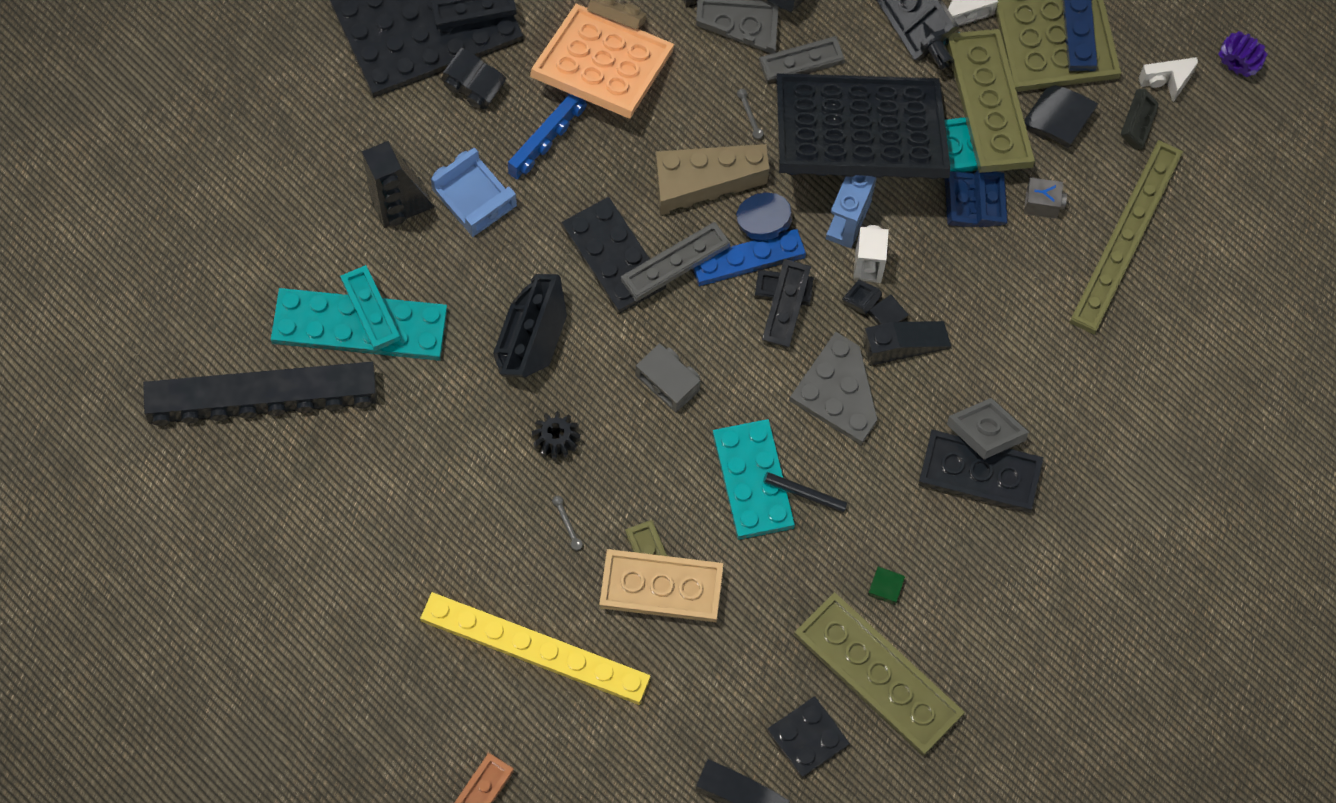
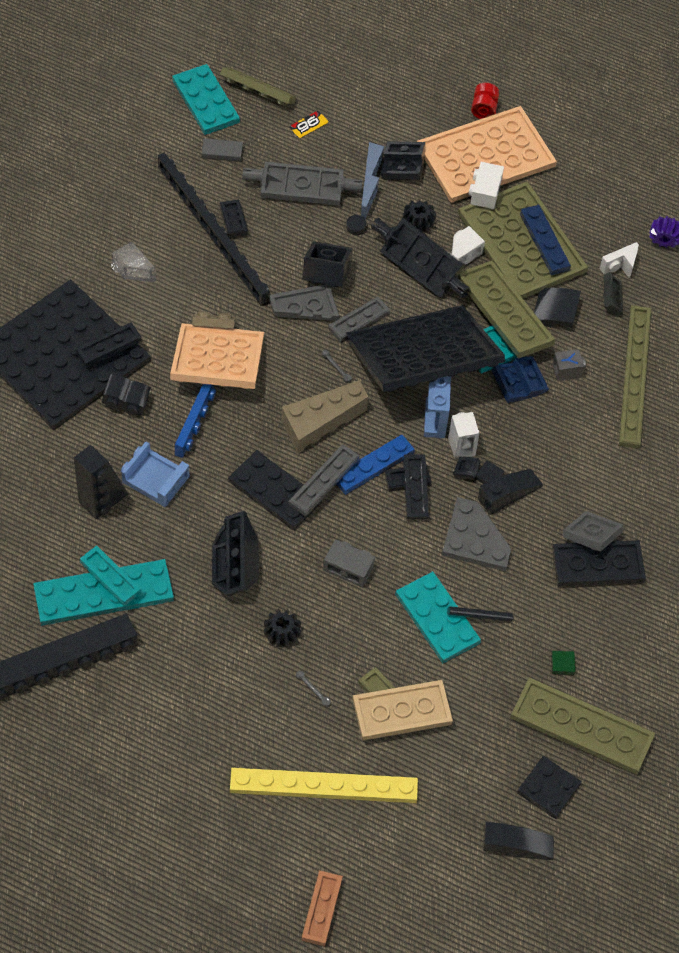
camera: 20 degrees left, 10 degrees down
tile [736,192,792,241] -> none

